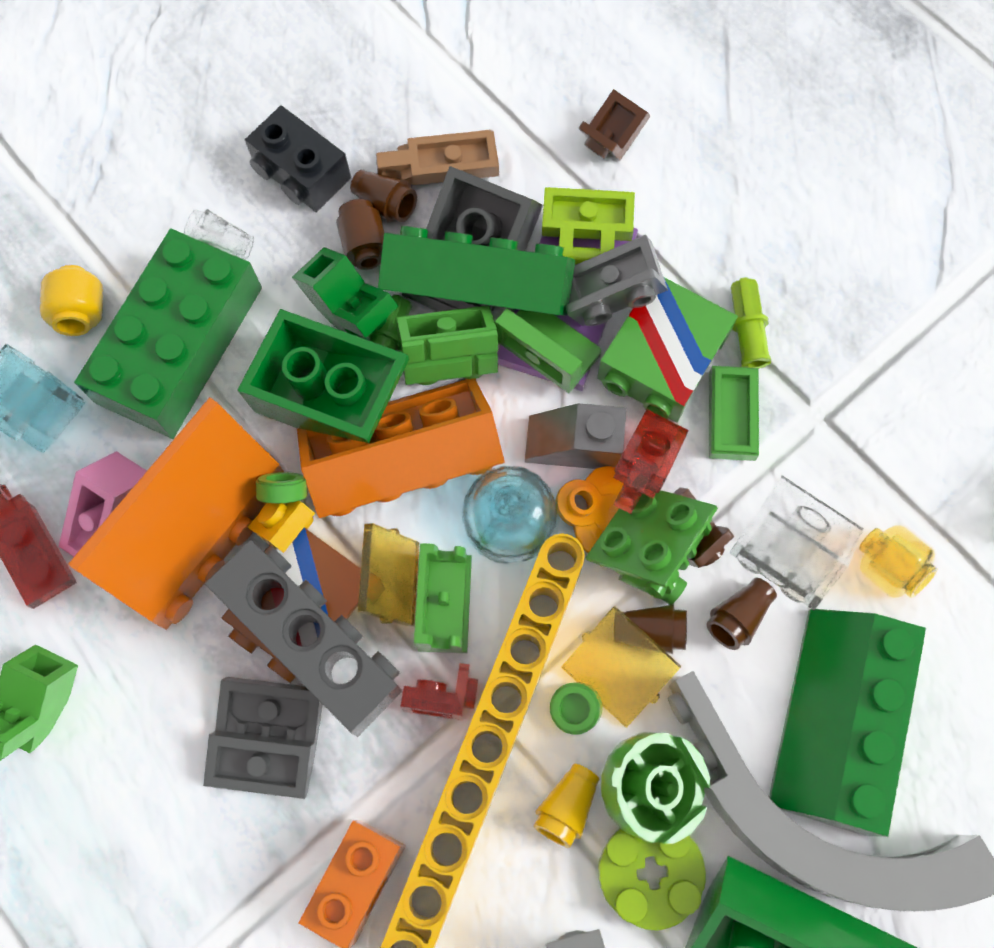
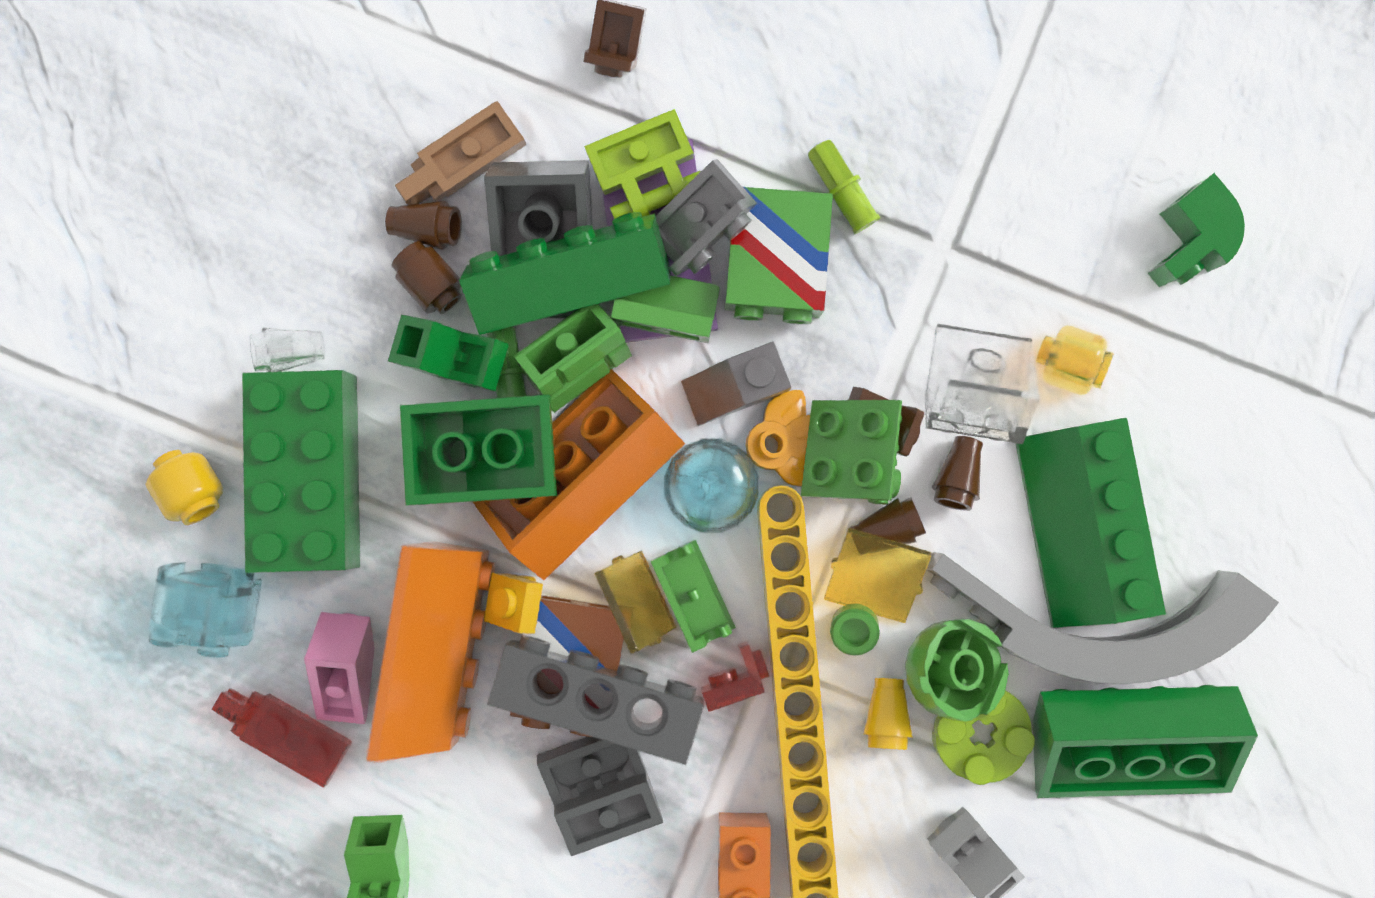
camera: 30 degrees left, 15 degrees up
black brick [244,105,351,213] -> none
bright green tile [255,472,307,503] -> none
clear red hinge [613,409,689,514] -> none
bright green tile [709,366,759,461] -> none

